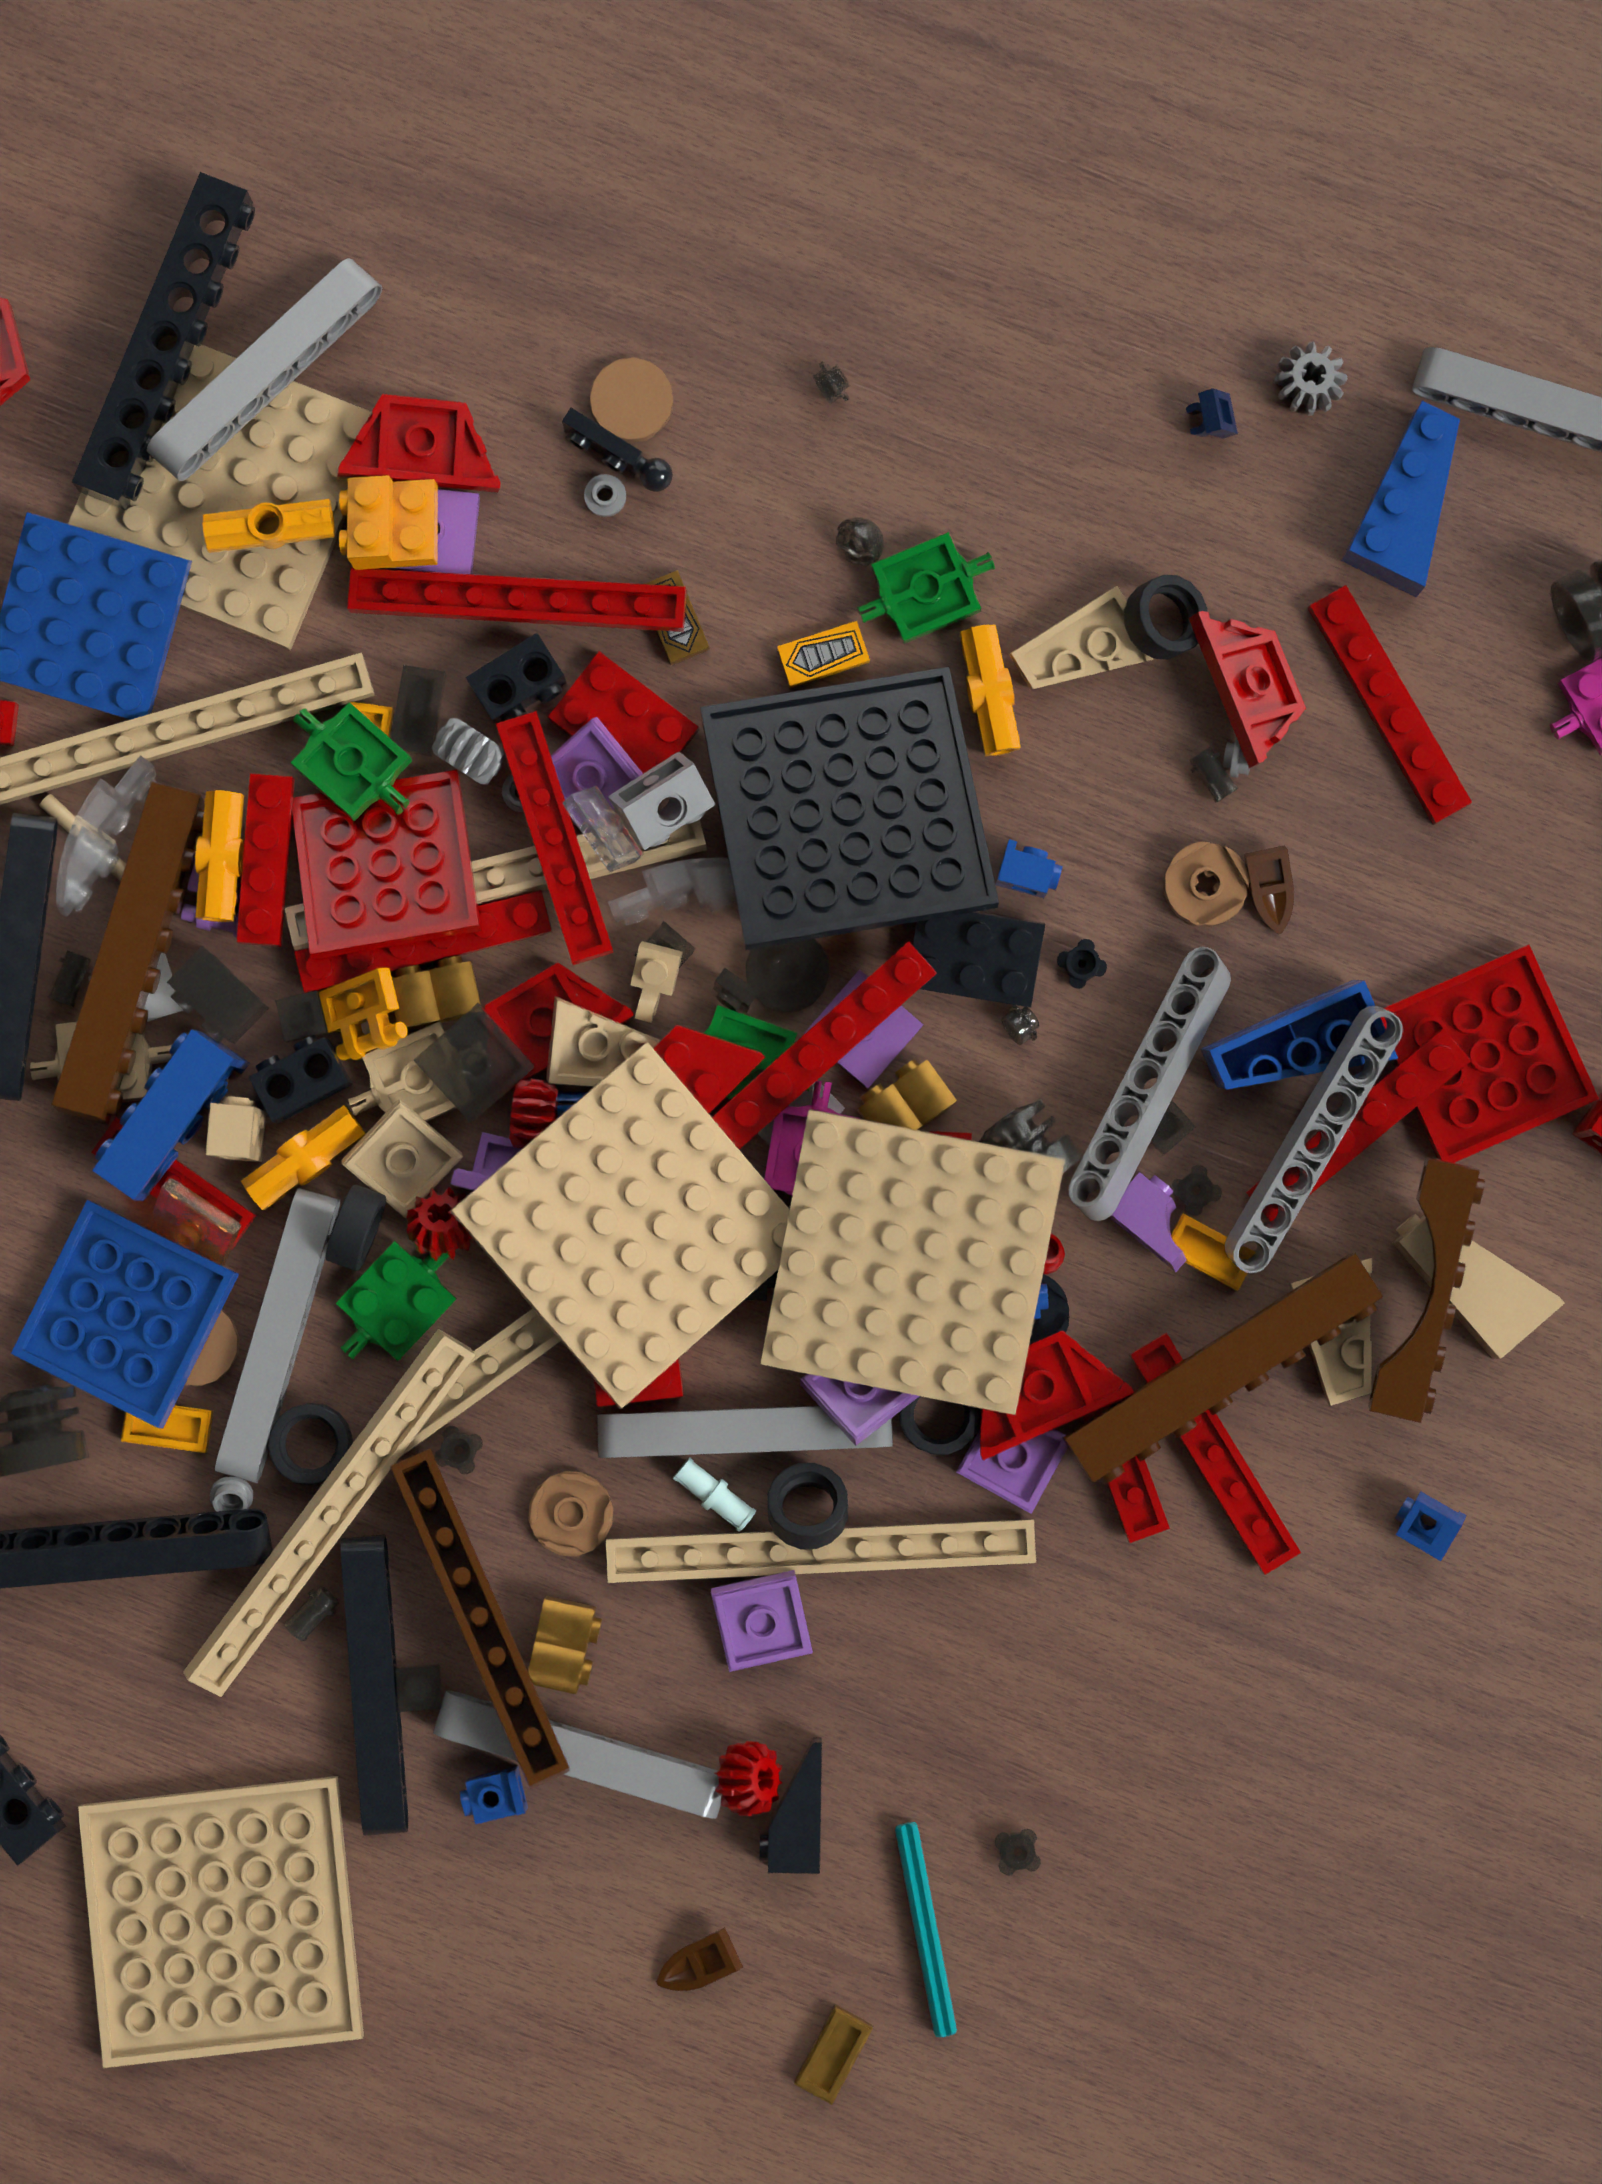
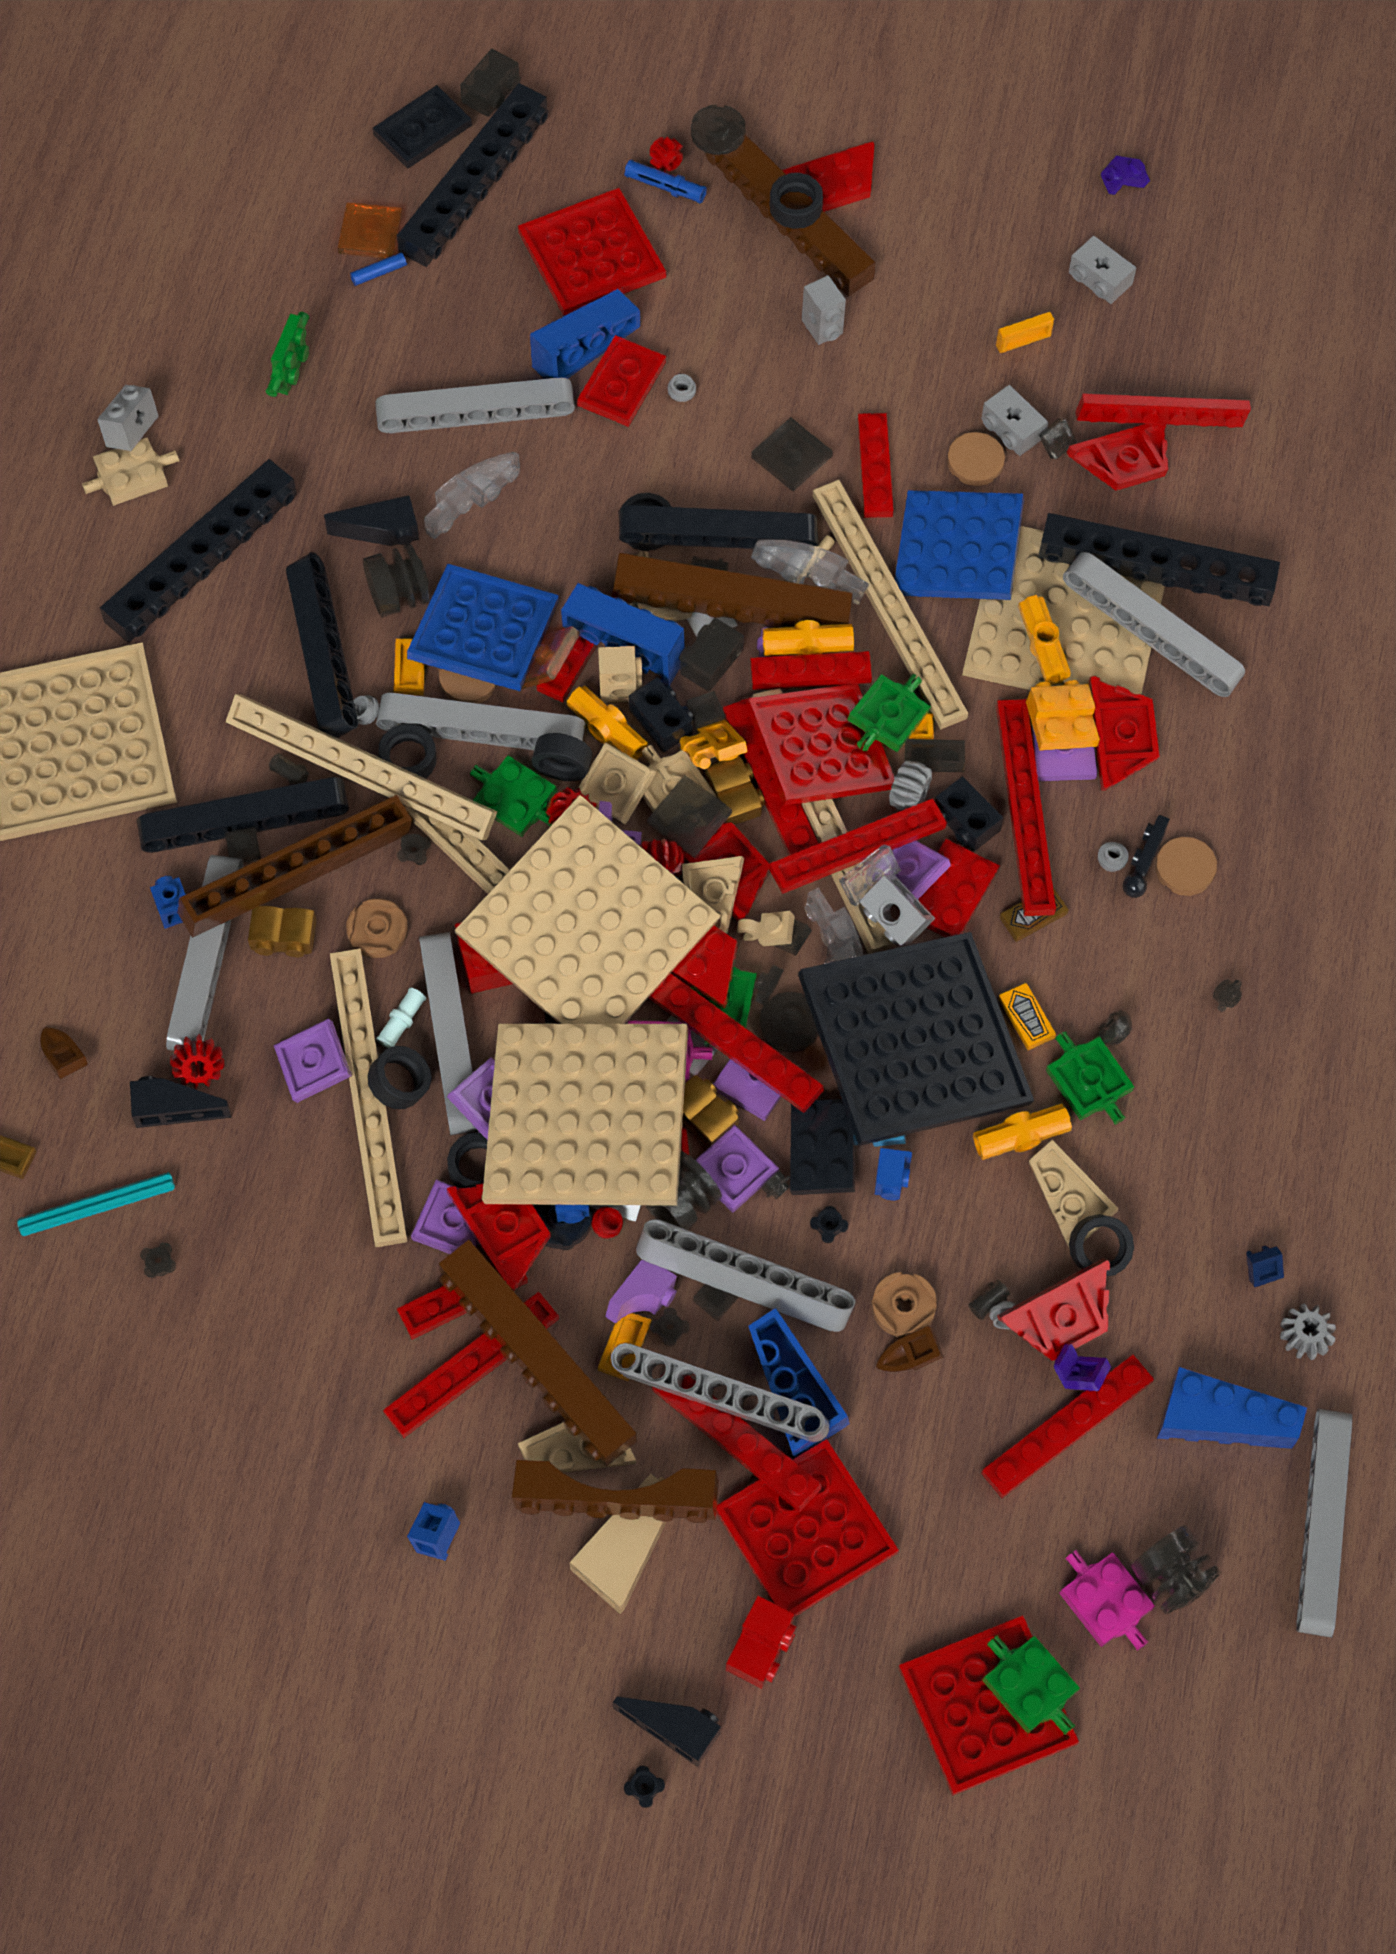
camera: 85 degrees right, 20 degrees down
none -> medium lavender plate [689,1125,779,1213]
none -> dark purple bracket [1054,1344,1111,1391]

